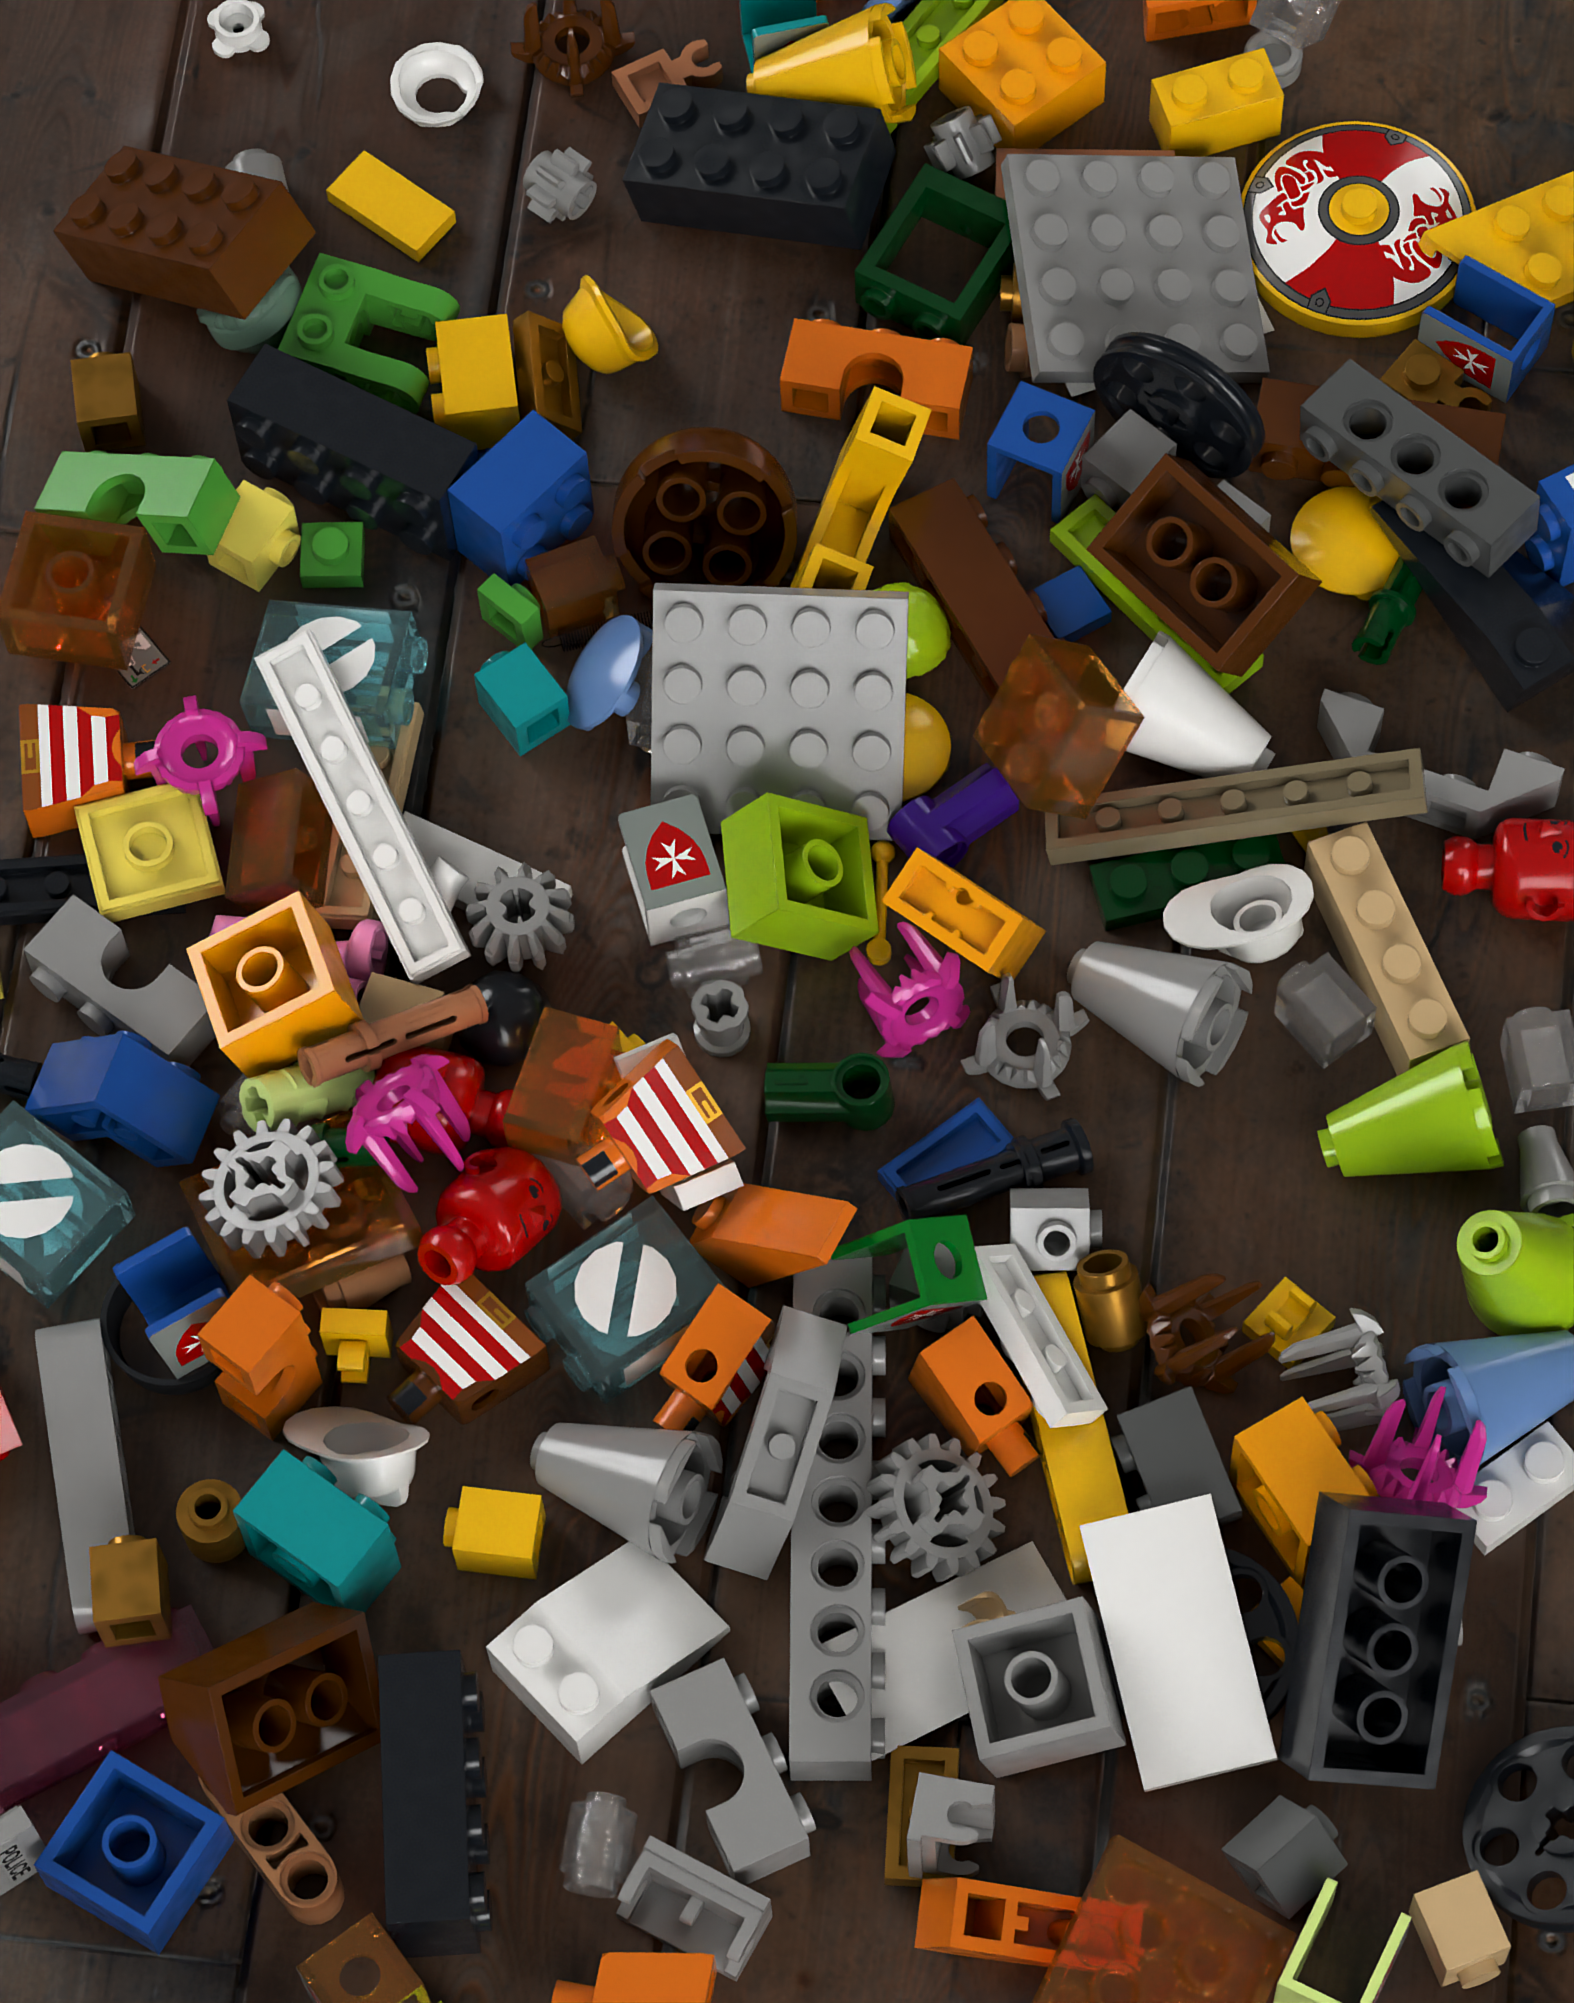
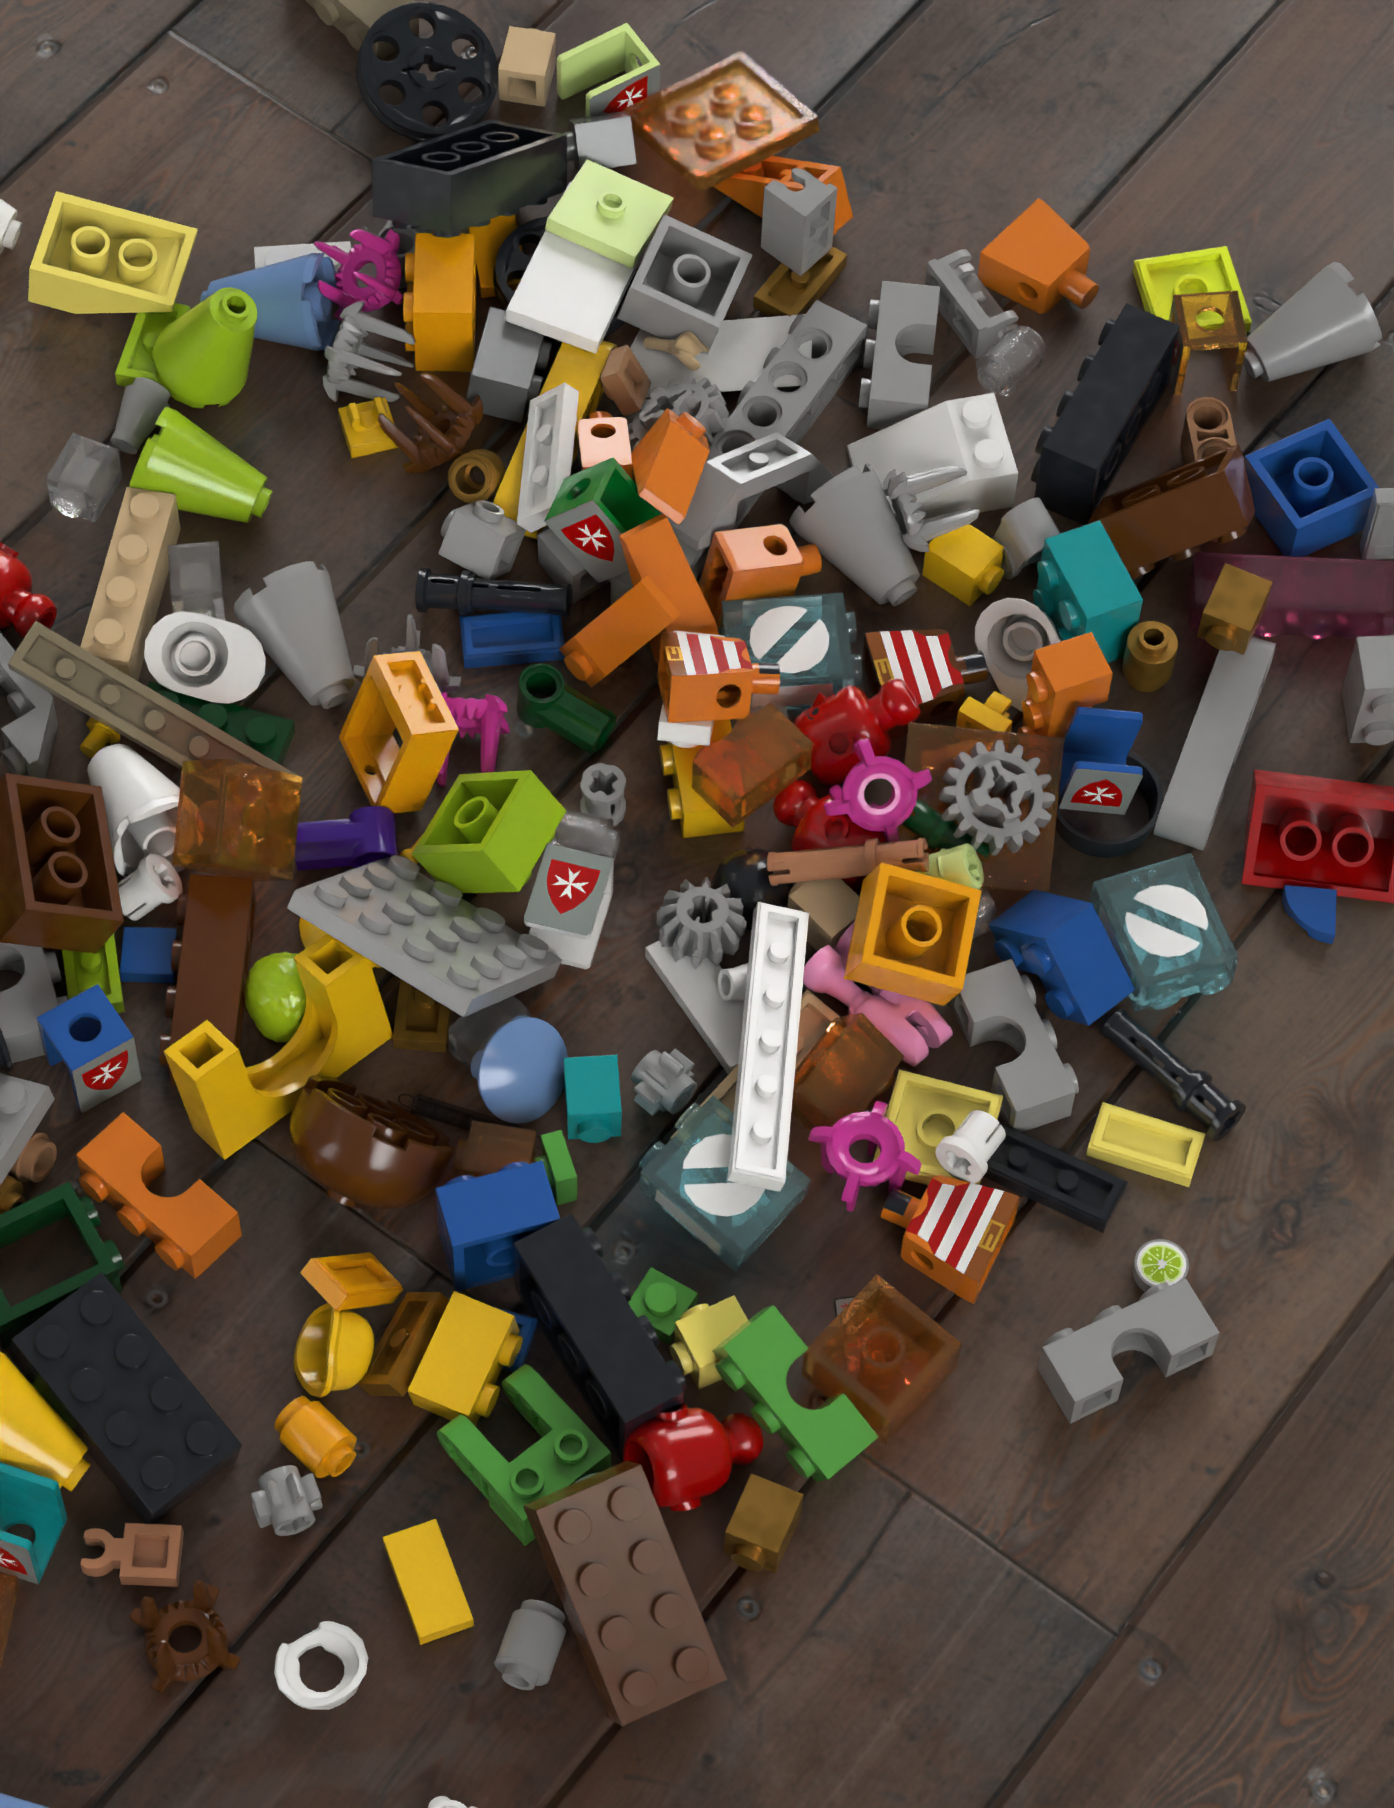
camera: 155 degrees left, 5 degrees down
none -> white bush [118,853,183,921]
none -> light orange brick [274,1396,357,1478]
none -> light orange tile [300,1252,404,1311]
none -> yellowish green plate [545,159,674,269]
none -> orange slope [559,575,681,688]
none -> medium nougat plate [600,344,651,416]
none -> red piece [623,1404,763,1511]
none -> orange slope [631,408,710,525]
none -> light grey gear [631,1048,697,1116]
none -> light grey piece [883,466,980,552]
none -> white bush [935,1110,1006,1183]
none -> light grey piece [992,497,1061,580]

